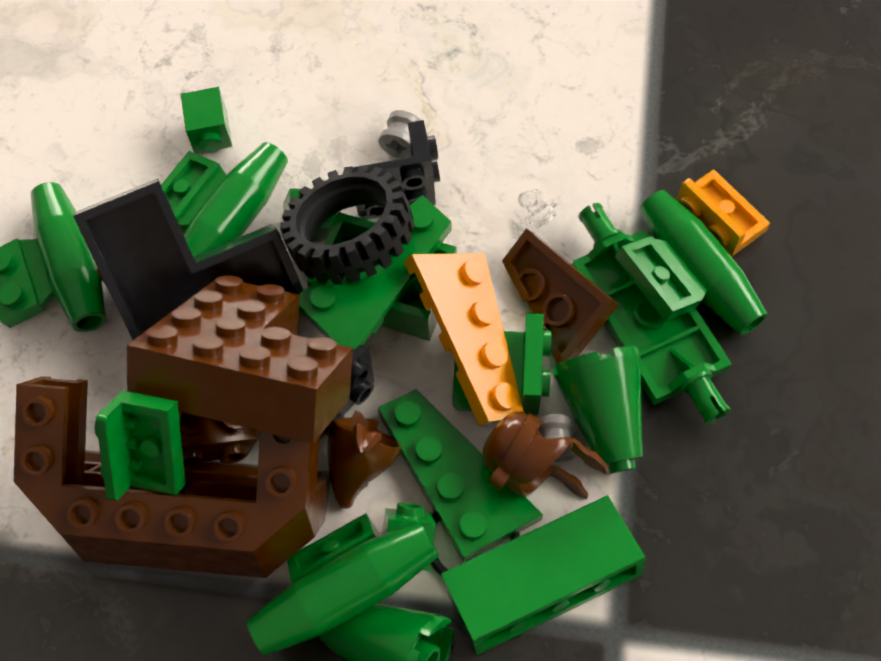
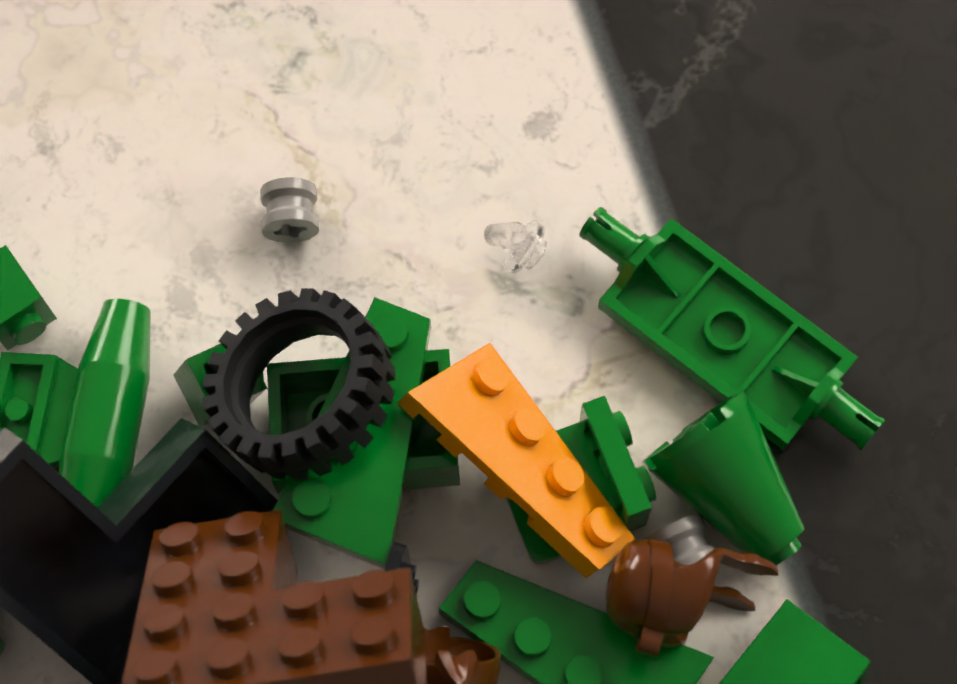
camera: 25 degrees left, 5 degrees up
black bracket [353,120,440,218] -> none
reddish brown wing [502,228,619,364] -> none
green plate [615,190,768,336] -> none
light orange bracket [677,169,770,257] -> none

